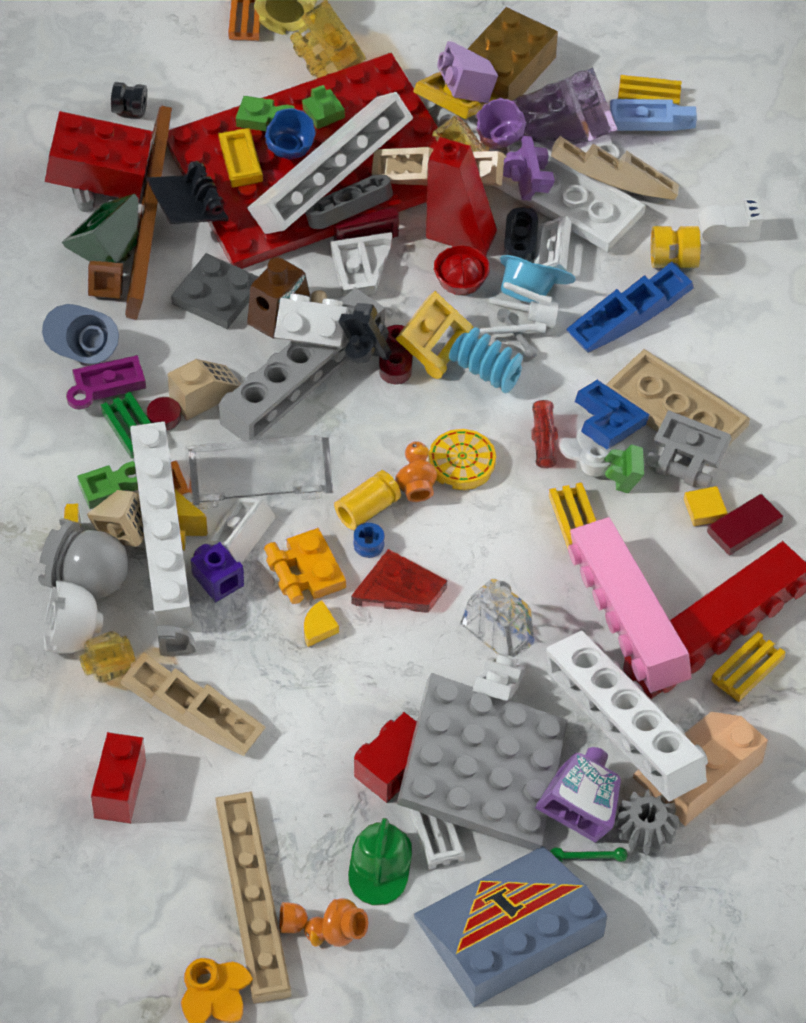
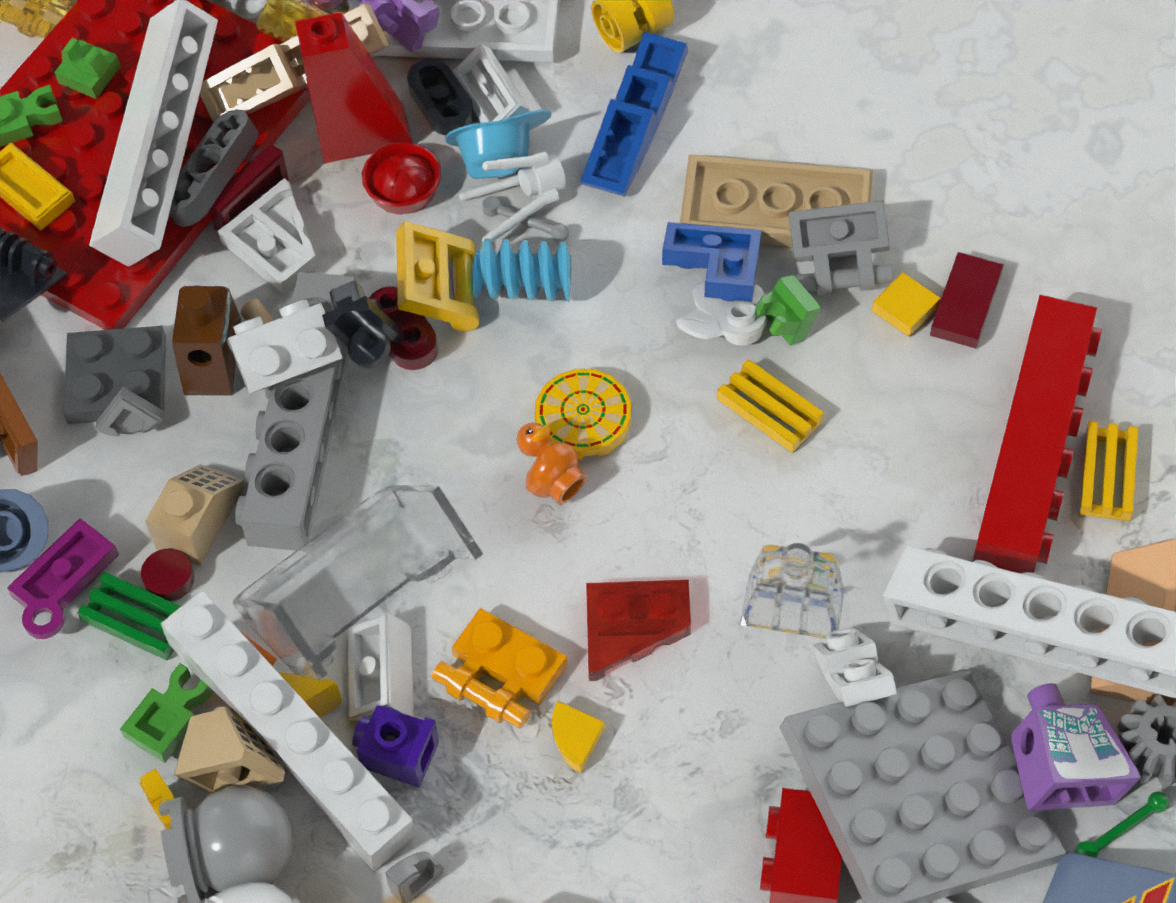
camera: 30 degrees left, 5 degrees up
blue hair [265,108,315,160] -> none
yellow piece [334,470,401,530] -> none
blue bush [353,522,385,558] -> none
clear red pin [531,400,558,468] -> none
bright pink brick [568,517,692,693] -> none
none -> light grey tile [95,387,165,436]

